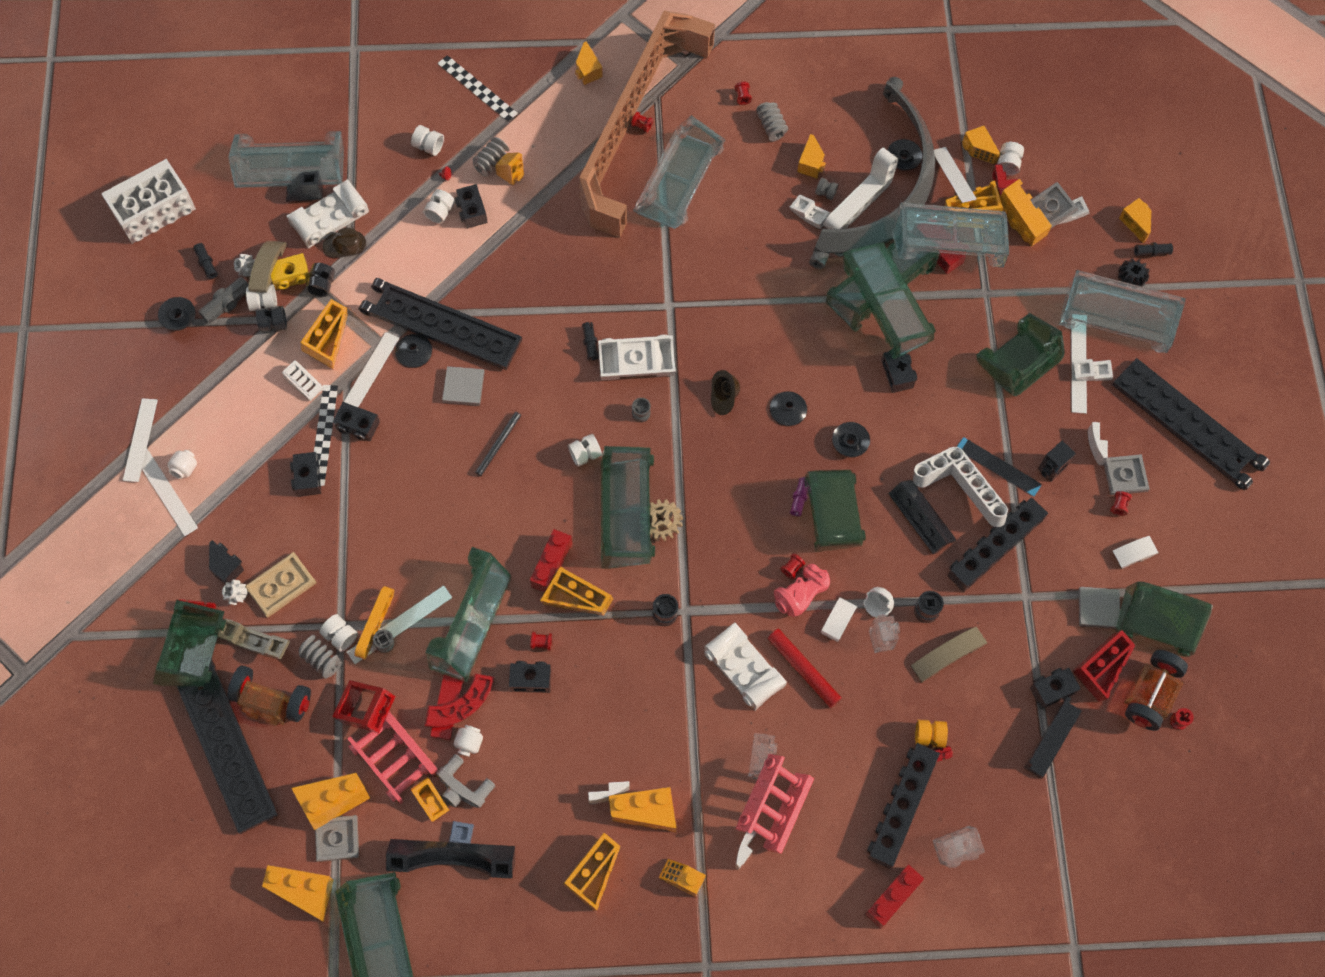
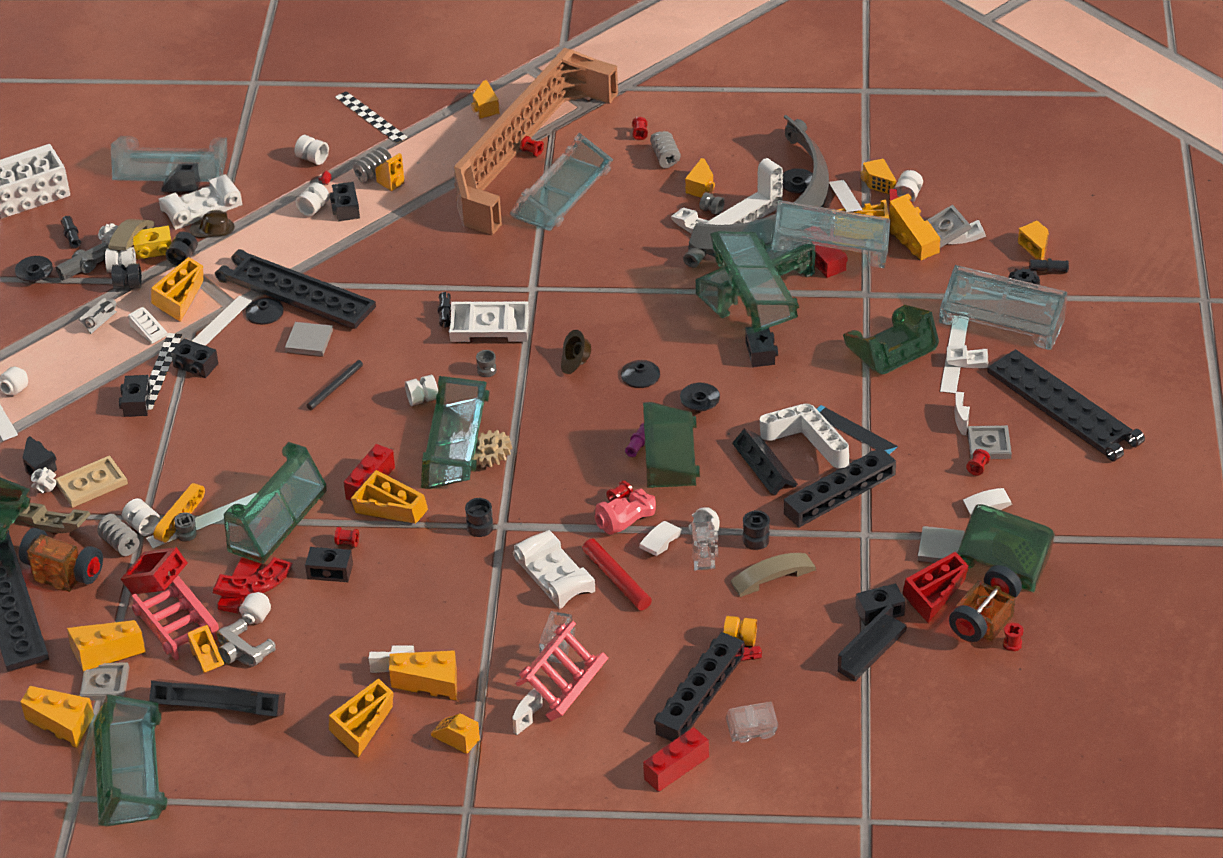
camera: 10 degrees right, 25 degrees down
sand blue tile [449,821,474,843] -> none
black brick [1038,440,1076,482] -> none
none -> light grey hinge [79,297,117,334]

